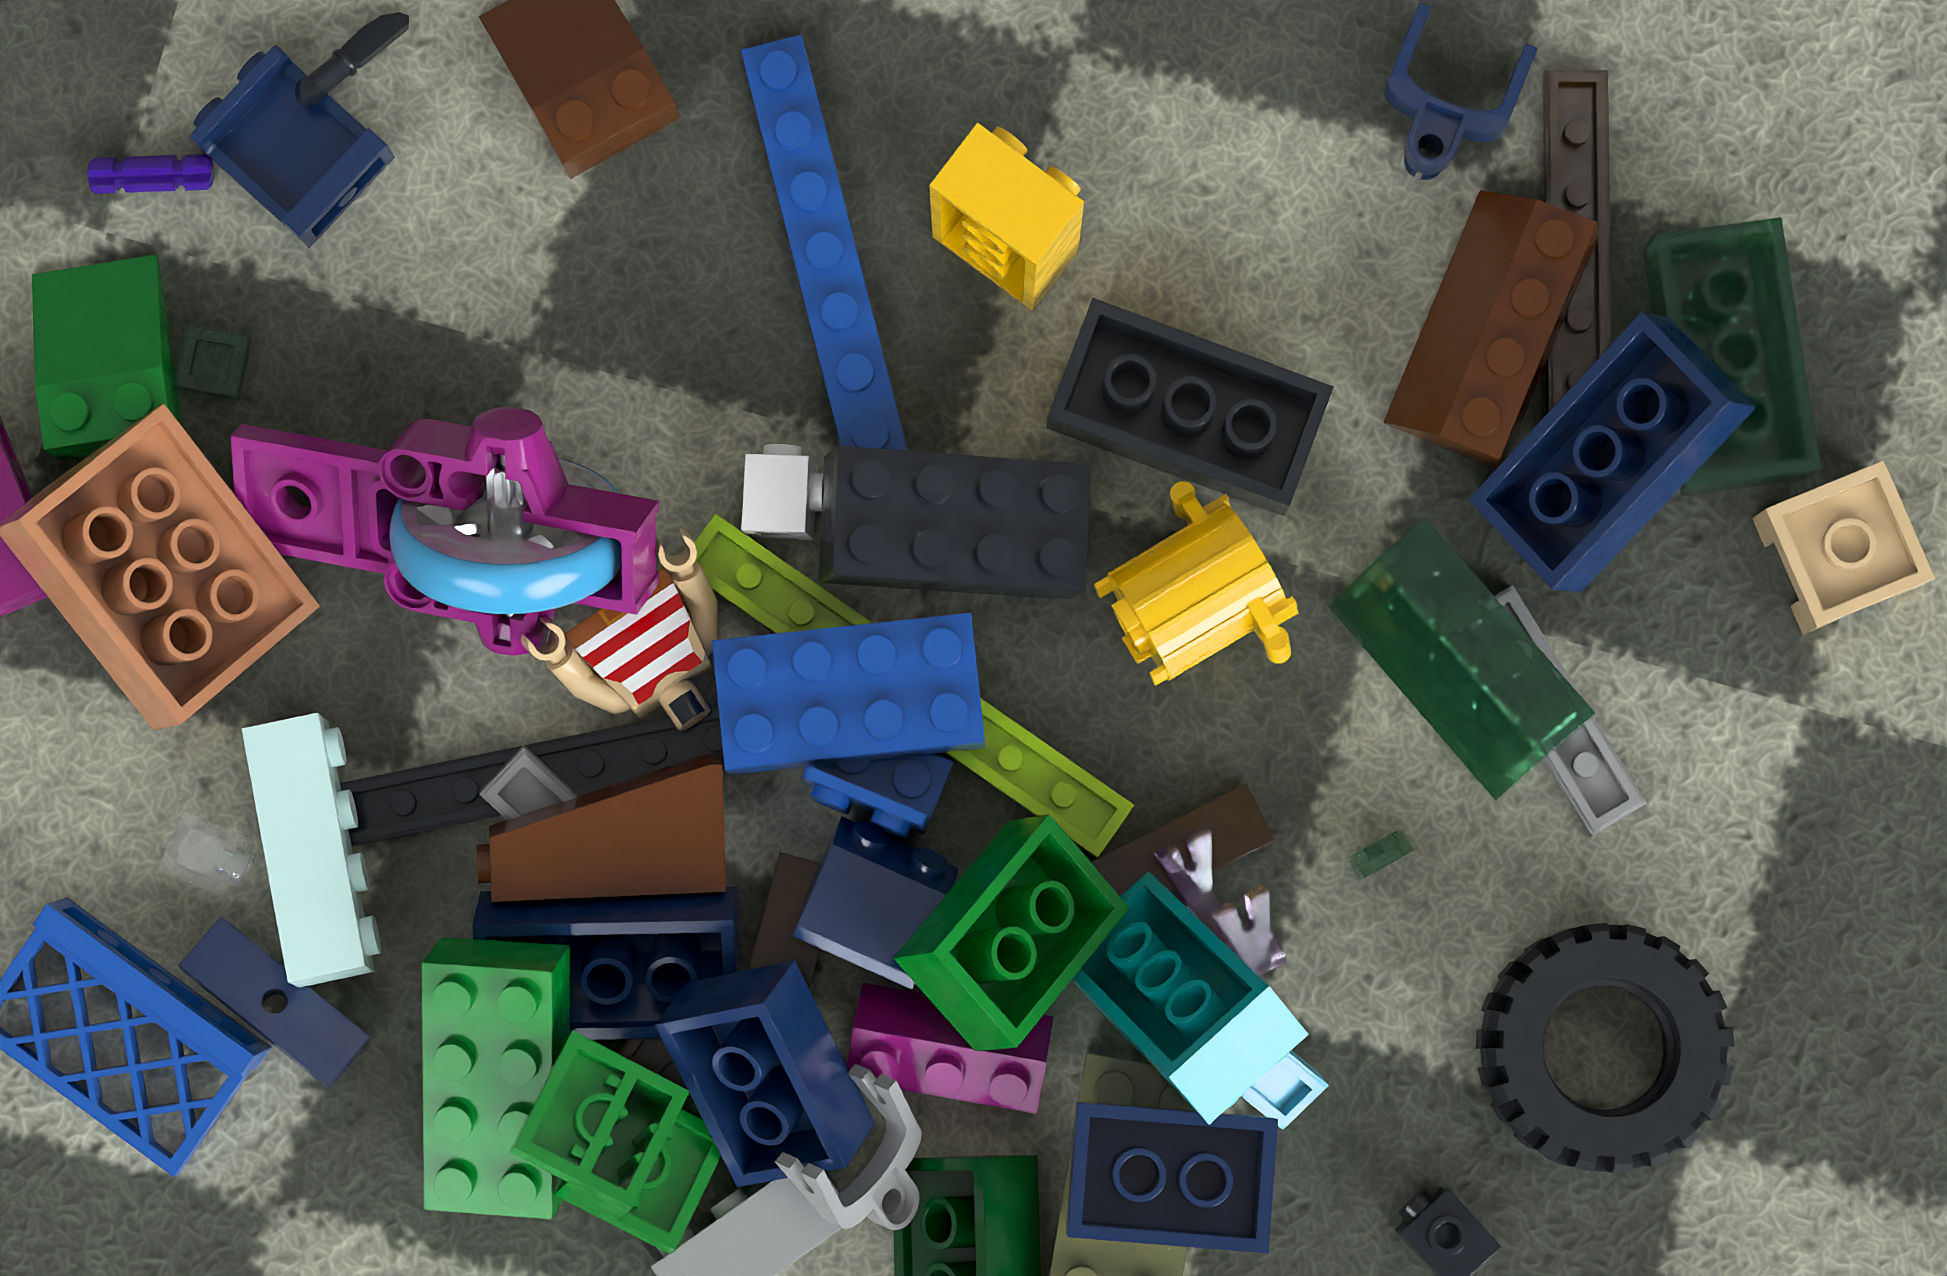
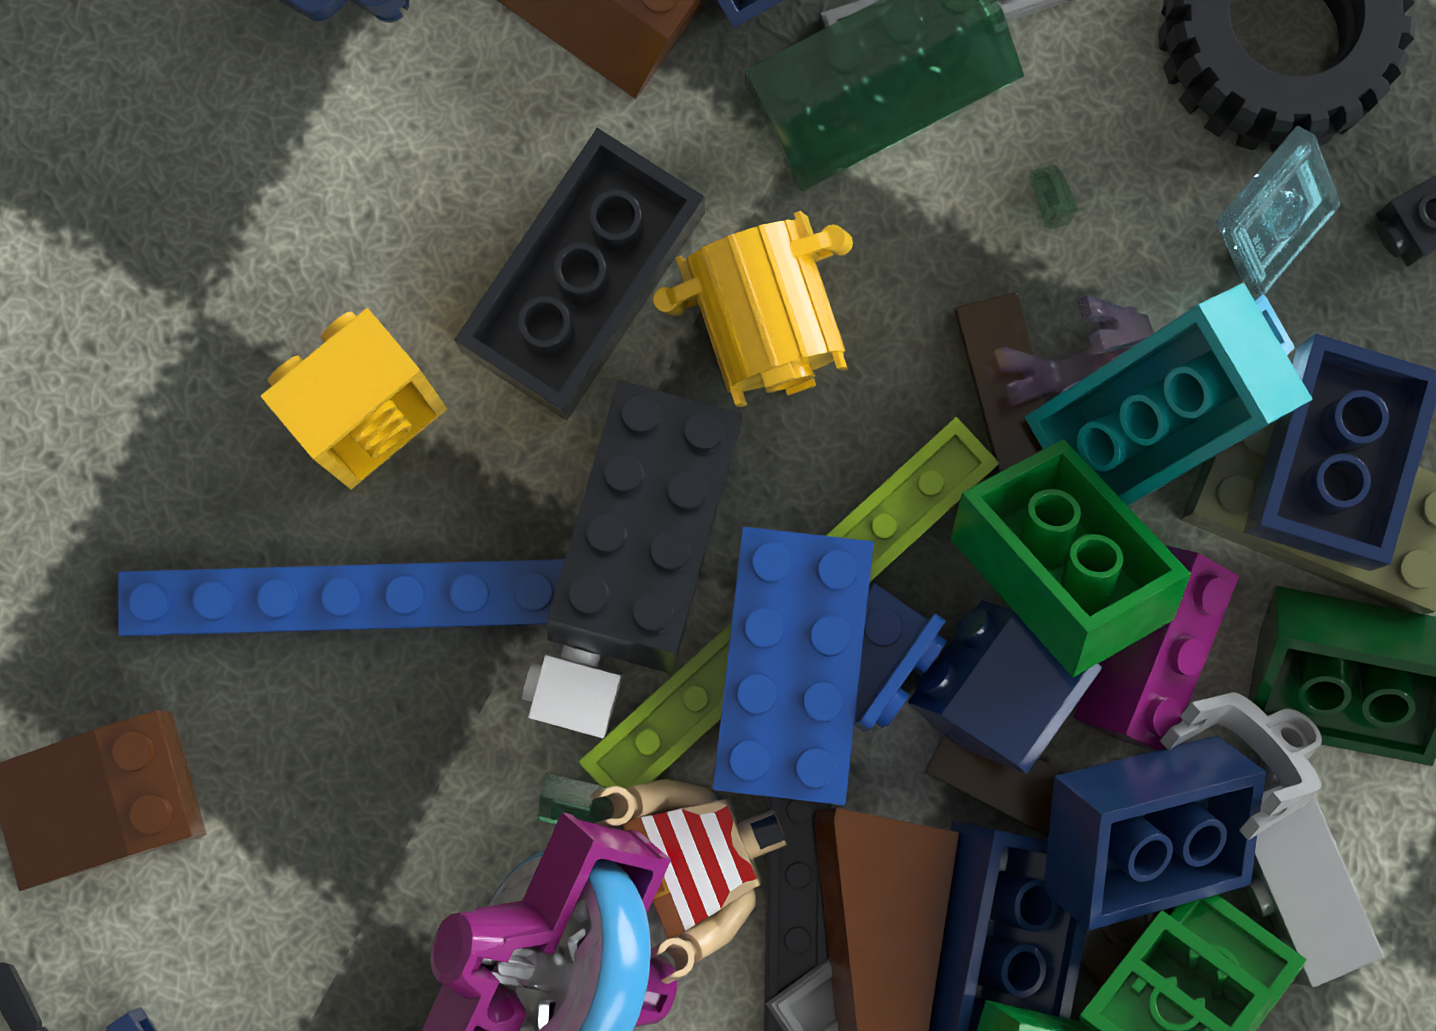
camera: 80 degrees left, 0 degrees up
none -> clear green tile [538,773,608,824]
none -> clear light blue tile [1215,126,1341,295]

